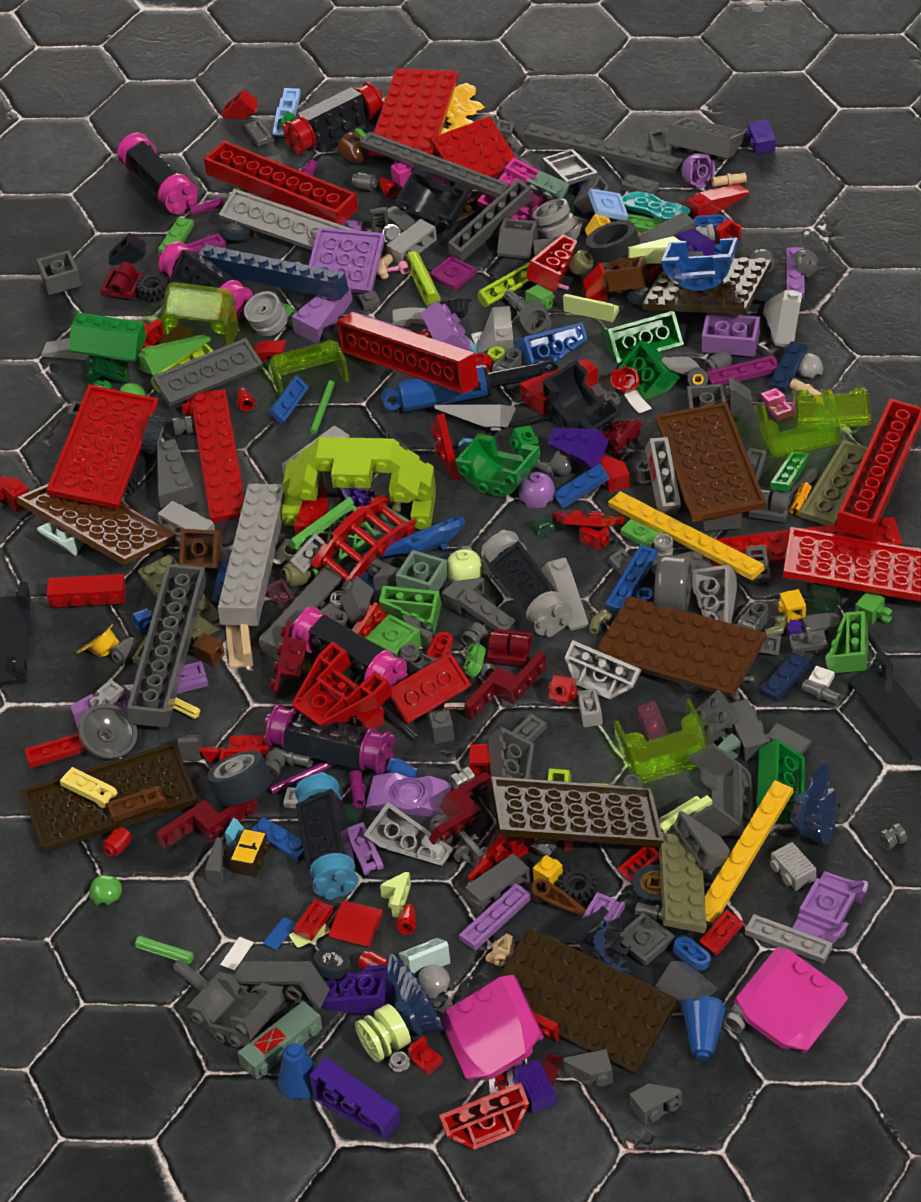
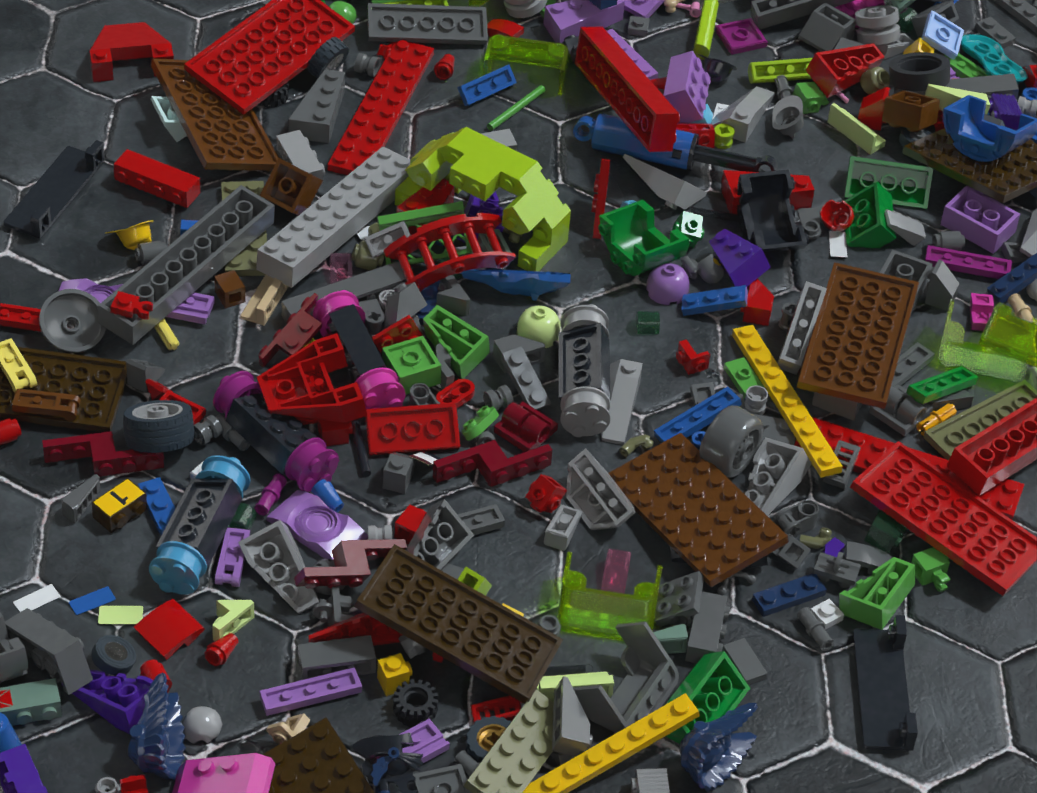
camera: 20 degrees right, 0 degrees up
light grey plate [89,679,125,707] -> none
medium azure slope [225,818,245,848] -> none
red plate [229,734,270,755] -> none
magenta bar [269,761,337,794] -> none
red plate [293,899,333,941] -> none
yellowish green wheel [355,1004,411,1062] -> none
light grey slope [392,308,426,327] -> none
sand green brick [396,550,448,591] -> none
light aqua slope [398,938,450,977] -> none
dark grey plate [400,643,420,662] -> none
dark grey piece [492,348,523,371] -> none
blue wedge [514,322,587,368] -> none
reddish brown piece [531,879,586,916] -> none
red wing [552,510,624,527] -> none
dark red plate [602,419,643,456] -> none
dark grey piece [687,367,708,386] -> none
yellow brick [778,589,806,623] -> none
none -> red plate [110,291,153,320]

